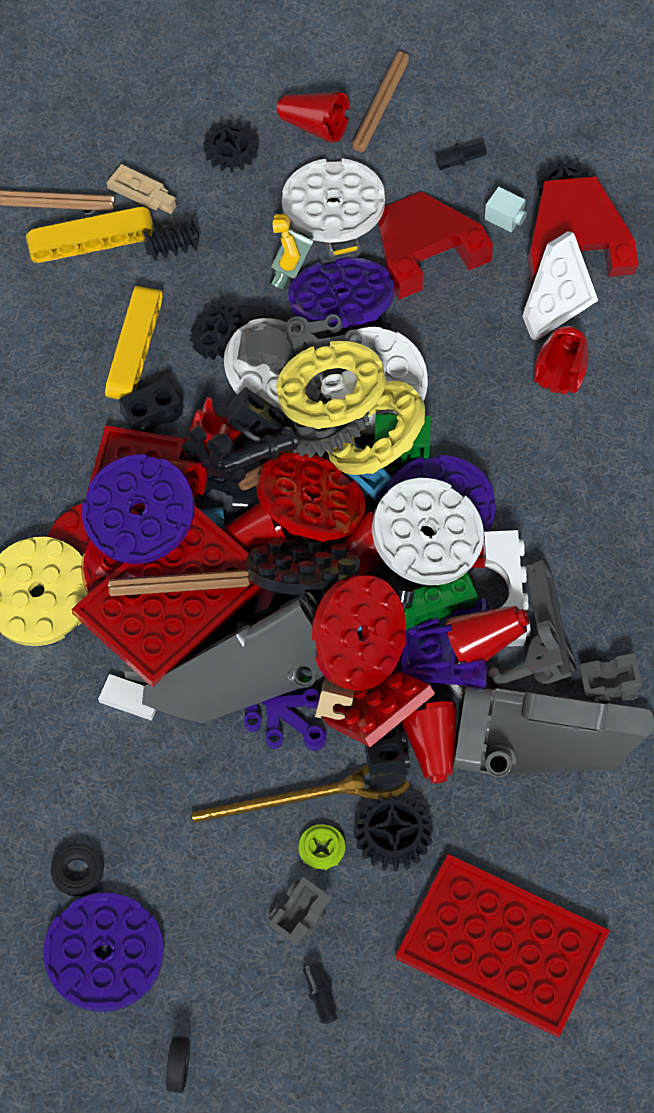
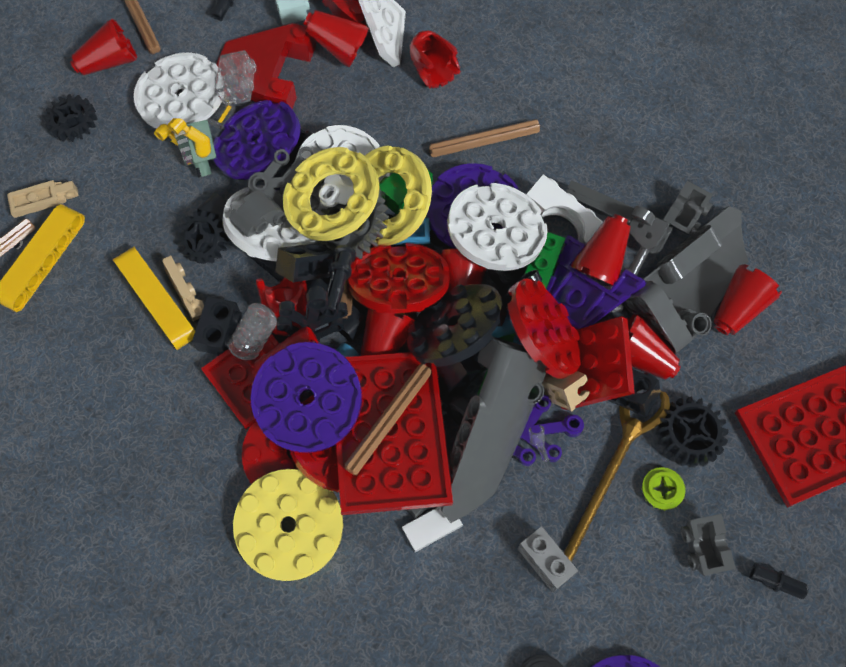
camera: 50 degrees left, 5 degrees up
black piece [142,218,199,261] -> none
none -> tan hinge [162,256,204,321]
none -> clear brick [215,50,256,106]
none -> clear piece [228,303,277,360]
none -> red cone [303,10,369,67]
none -> medium nougat axle [429,119,540,157]
none -> light grey brick [518,526,578,592]
none -> clear hand [529,425,549,463]
none -> red cone [714,264,782,335]

